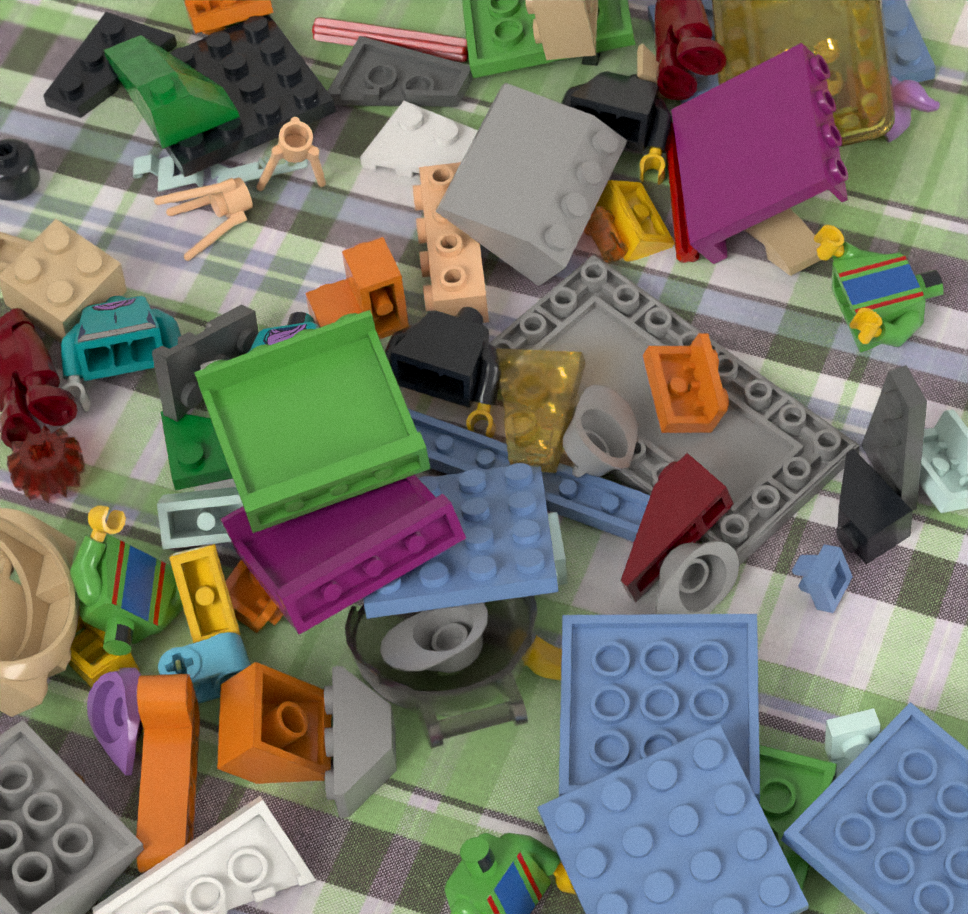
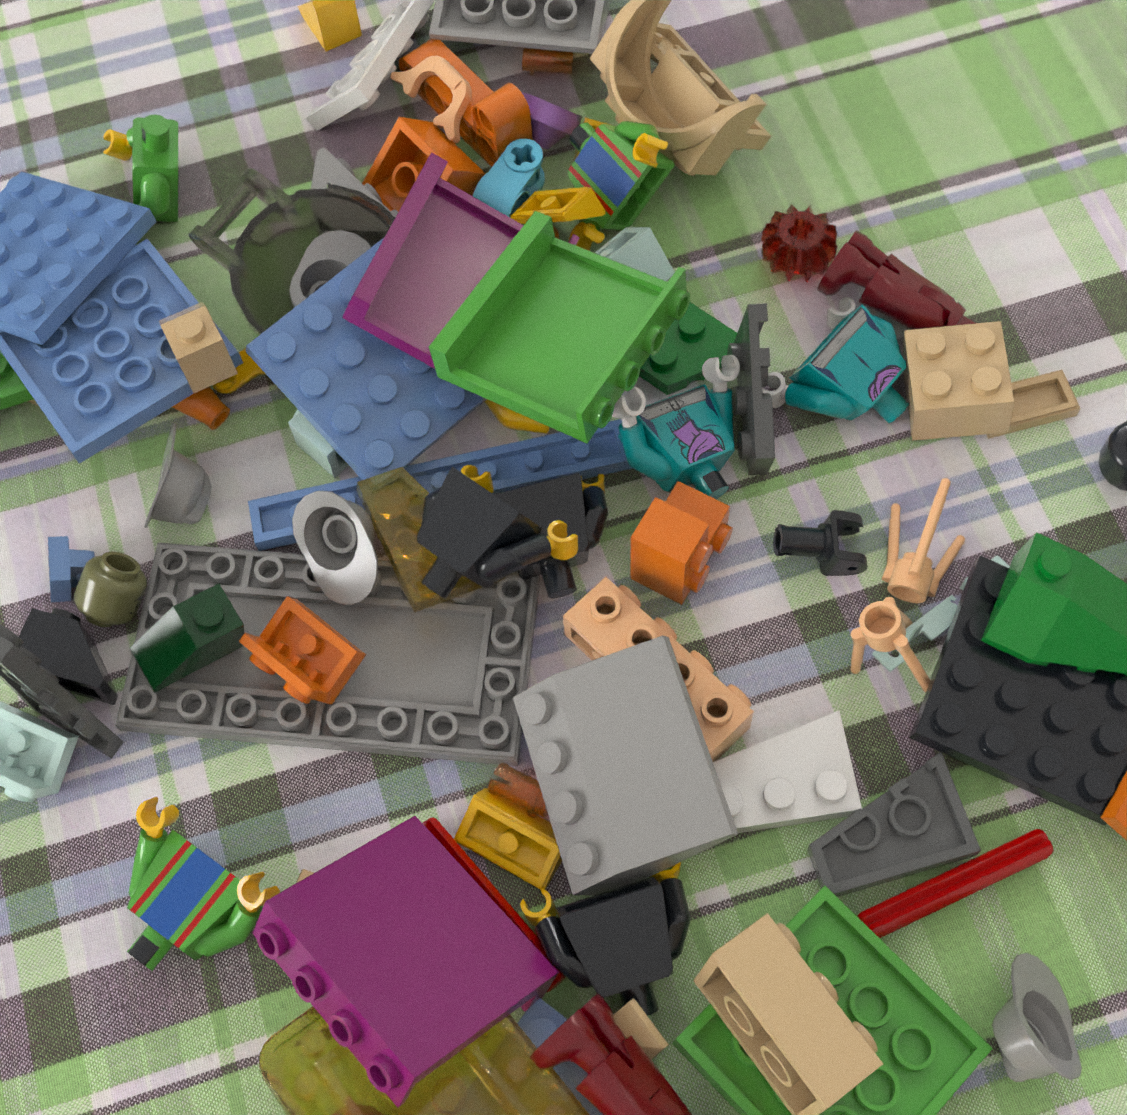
camera: 140 degrees right, 10 degrees up
dark red slope [620,453,734,603] -> none
none -> olive head [74,551,147,627]
none -> dark green slope [130,583,244,693]
none -> tan slope [159,302,238,393]
none -> light nougat helmet [390,55,472,144]
none -> black torso [417,465,578,599]
none -> black piece [773,510,868,576]

